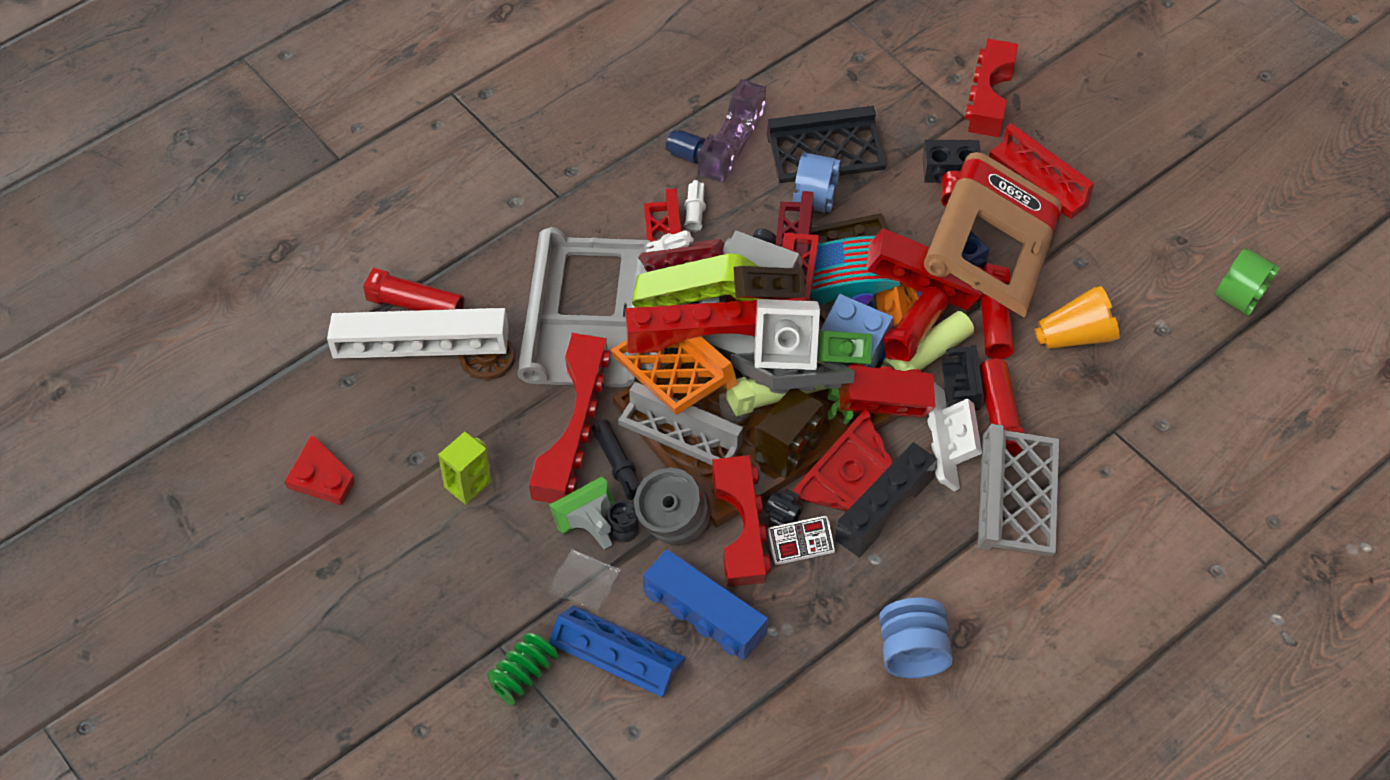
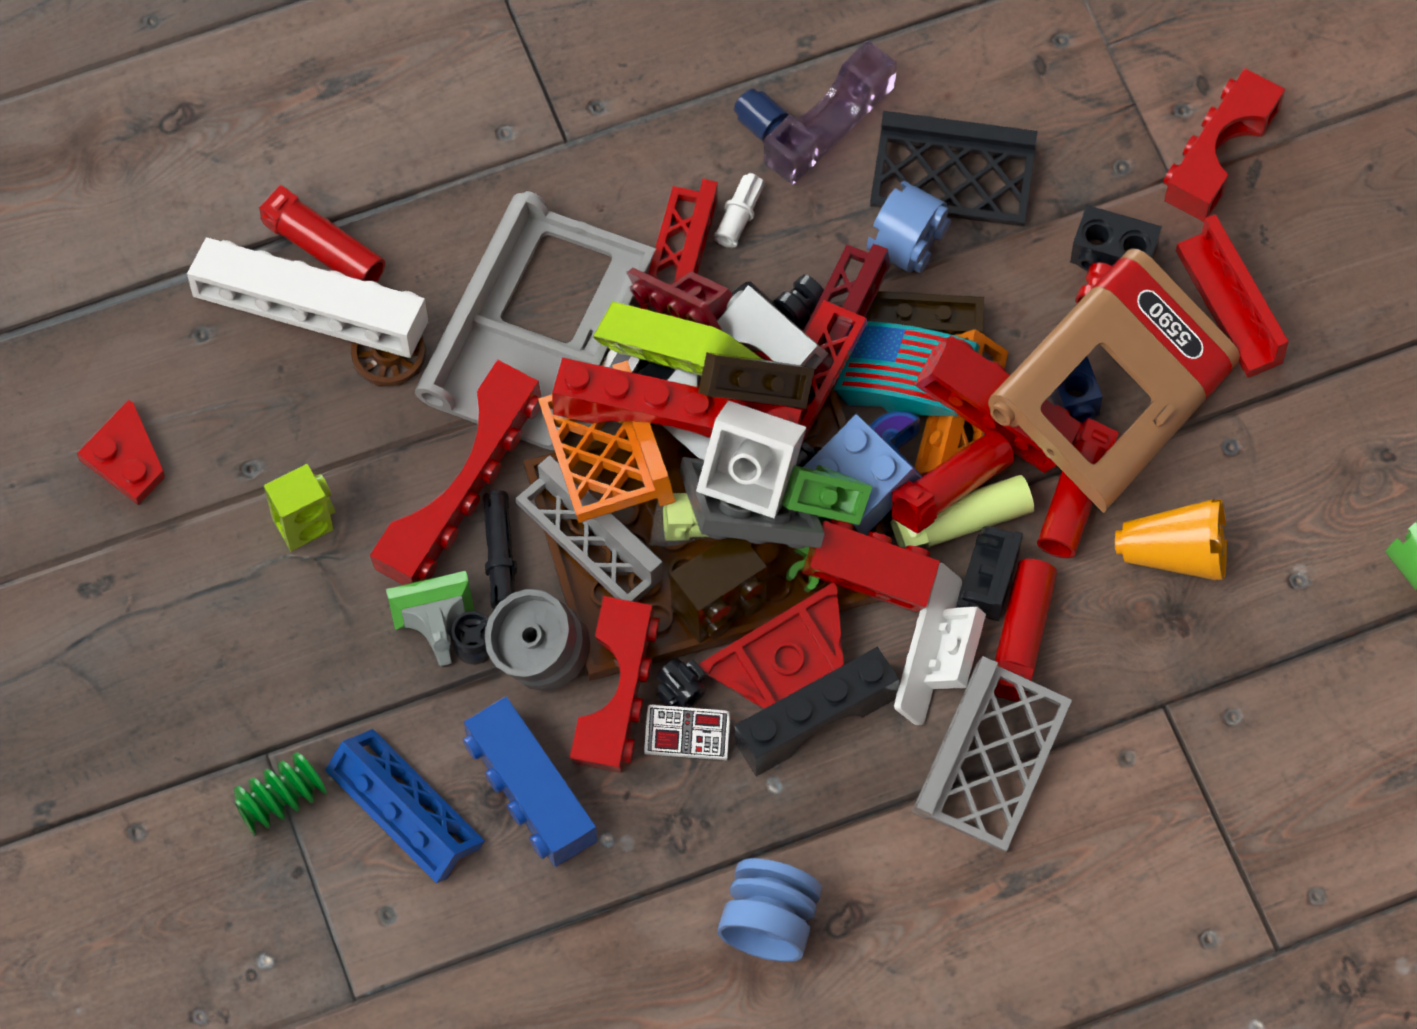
camera: 20 degrees right, 10 degrees up
clear piece [548,549,621,614] -> none
white axle [646,230,694,252] -> none

